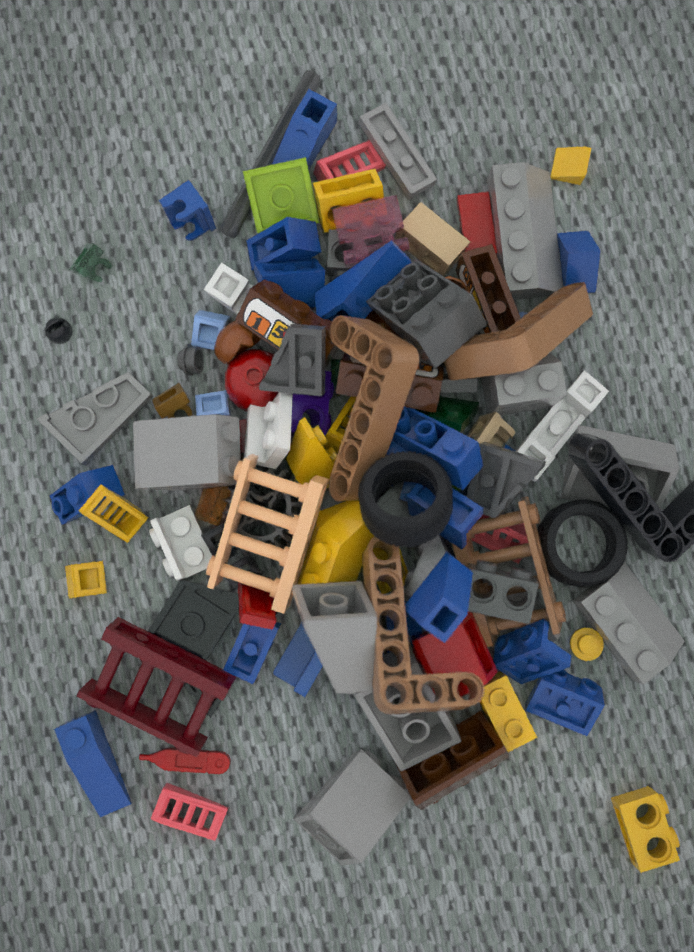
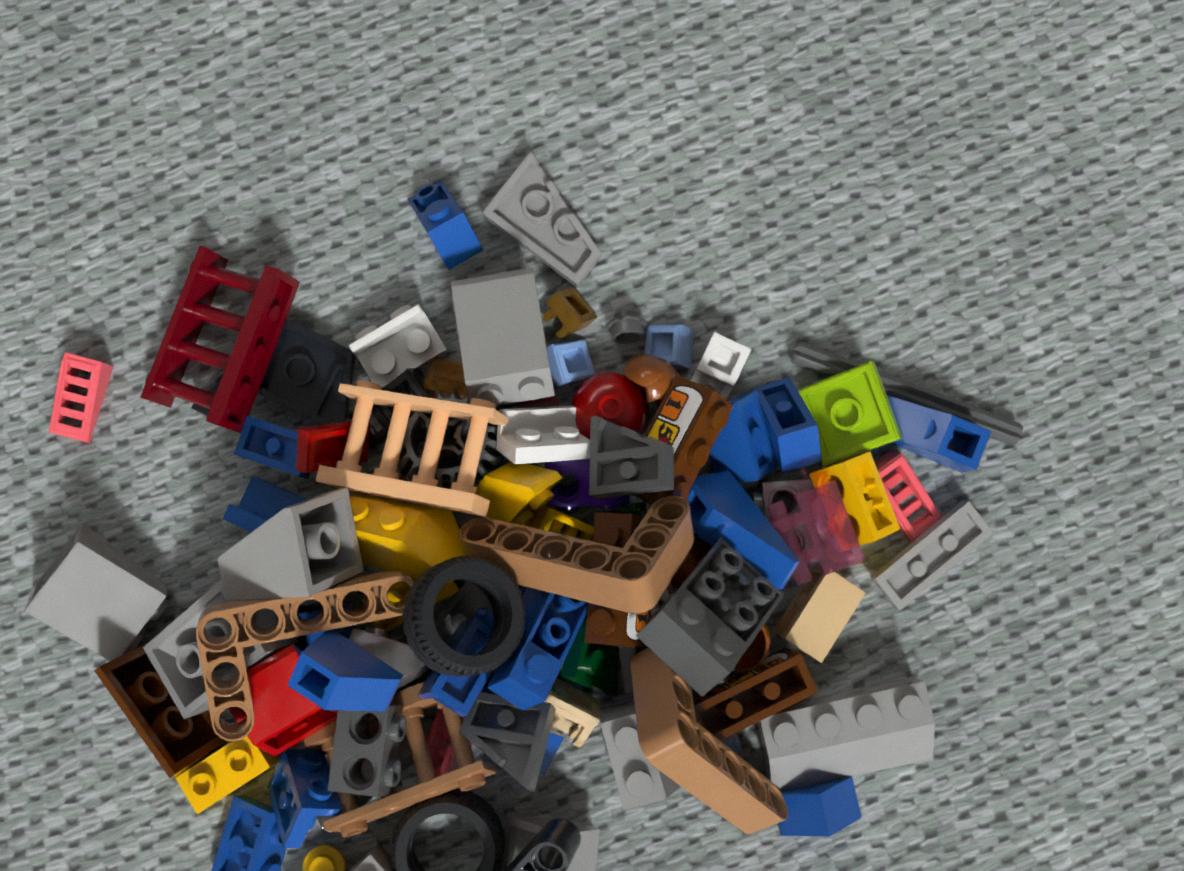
camera: 85 degrees right, 0 degrees up
black hinge [45,317,72,344] -> none
blue slope [54,710,132,817] -> none
yellow slope [65,561,107,599] -> none
clear green tile [69,243,112,282] -> none
yellow slope [79,484,149,543] -> none
red piece [139,748,231,774] -> none
blue hinge [159,180,216,241] -> none
red tile [457,192,497,254] -> none
white slope [515,370,609,482] -> none
yellow slope [550,147,592,185] -> none

